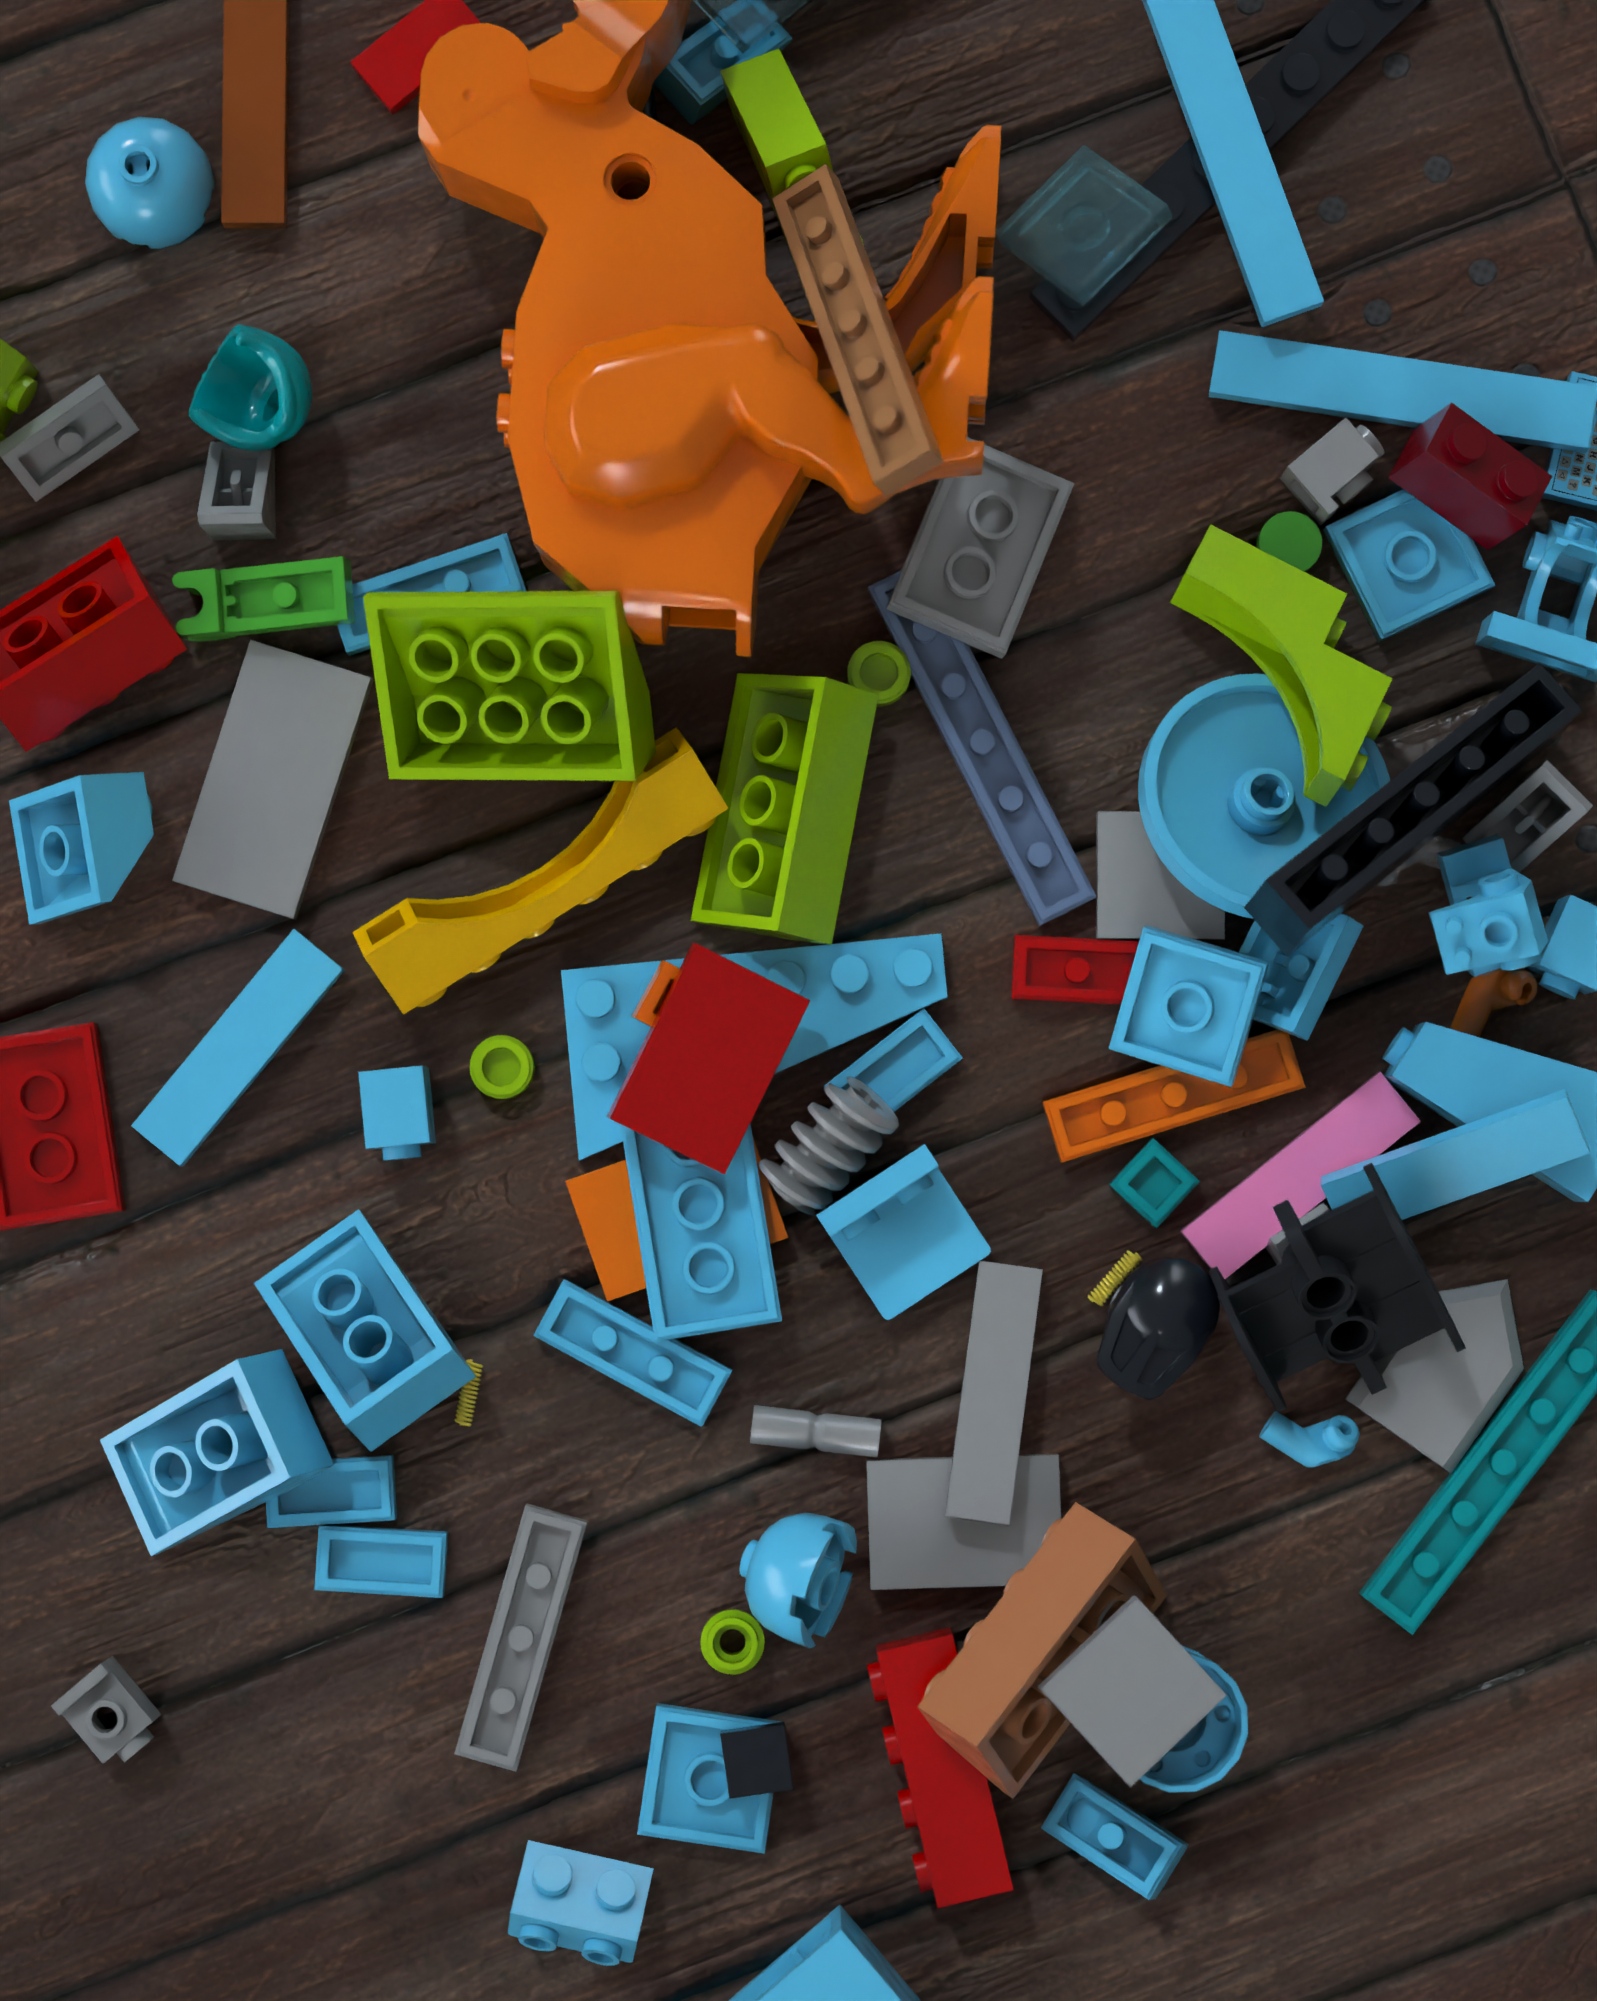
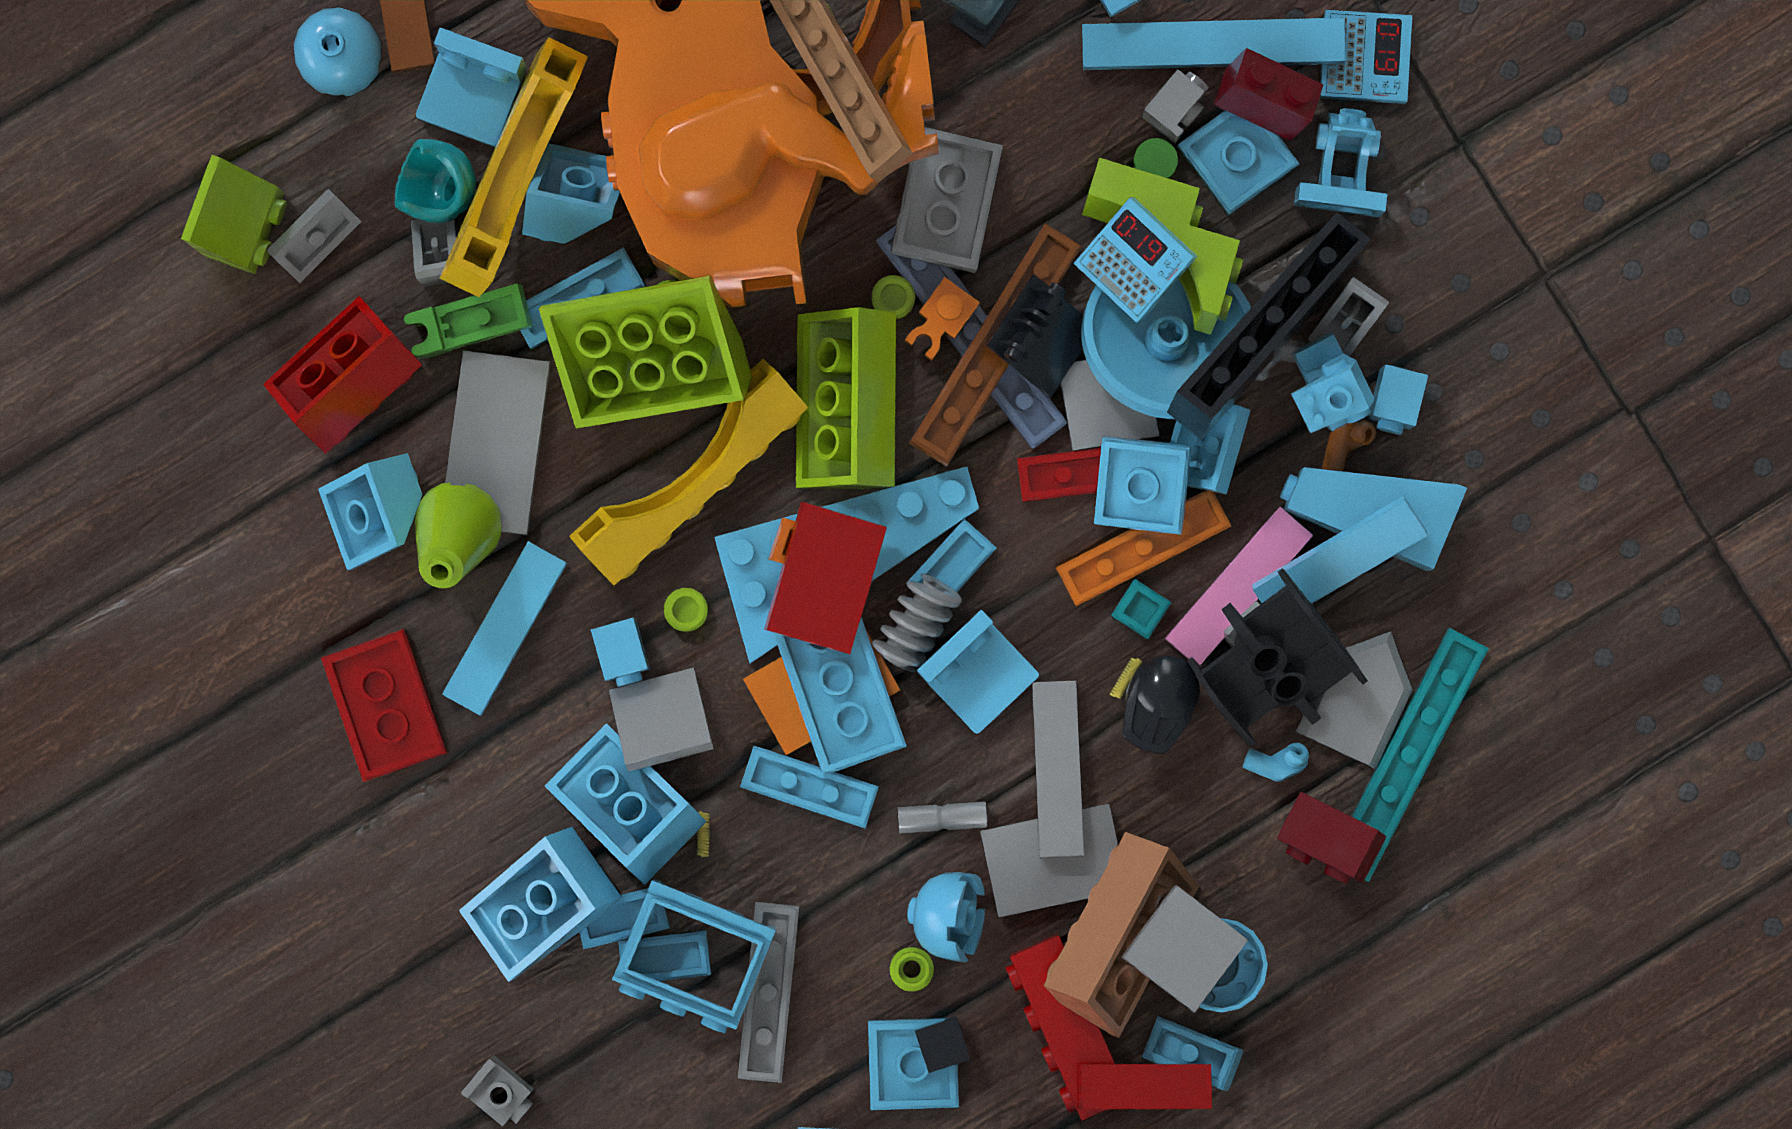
camera: 15 degrees left, 0 degrees up
none -> lime cone [414,482,501,588]
none -> medium azure bracket [416,28,527,147]
none -> yellow arch [439,37,588,297]
none -> medium azure slope [522,143,621,244]
none -> light grey tile [609,667,714,772]
none -> medium azure window [612,879,777,1033]
none -> orange plate [905,277,980,361]
none -> dark orange tile [909,223,1082,466]
none -> black hinge [986,274,1083,397]
none -> tile [1074,197,1198,323]
none -> red tile [1078,1064,1212,1109]
none -> dark red brick [1276,791,1387,885]

